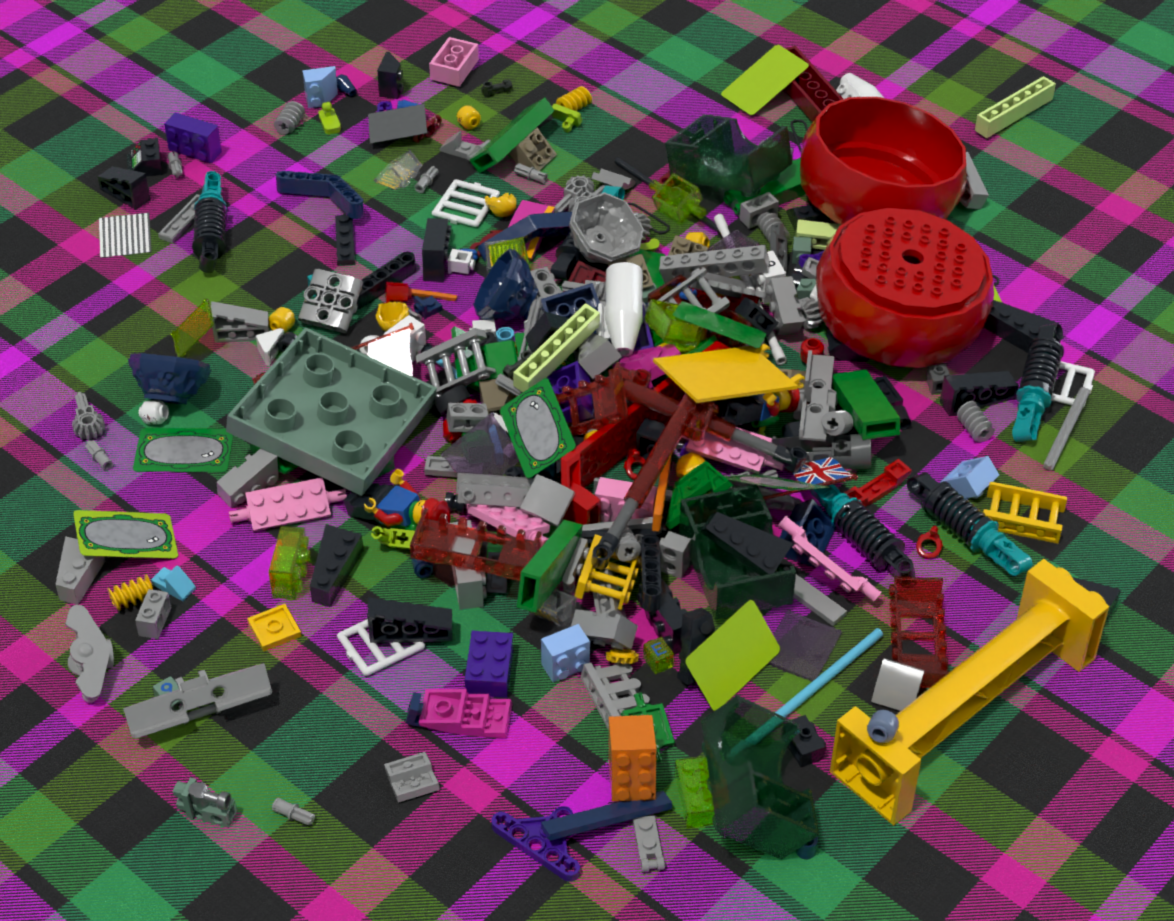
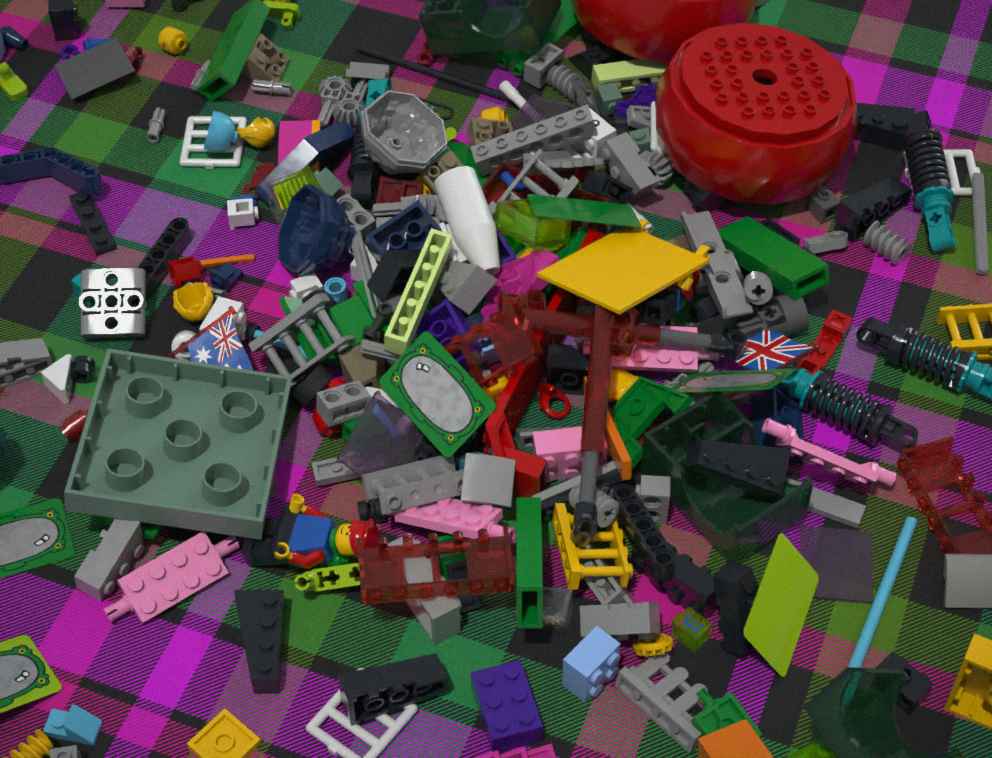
camera: 20 degrees left, 5 degrees up
yellow head [268,307,295,333] -> none
clear neon green brick [269,526,311,600] -> none
clear slope [374,150,423,190] -> none
dark blue cone [410,550,433,578] -> none
black wedge [422,218,452,282] -> none
light grey slope [440,131,476,159] -> none
light grey plate [562,537,590,595] -> none
clear neon green brick [649,173,707,223] -> none
red head [800,338,824,364] -> none
red piece [916,526,943,559] -> none
light blue slope [941,456,999,499] -> none
none -> medium azure cylinder [204,110,238,152]
none -> sand green brick [309,167,344,196]
none -> light grey piece [803,231,848,254]

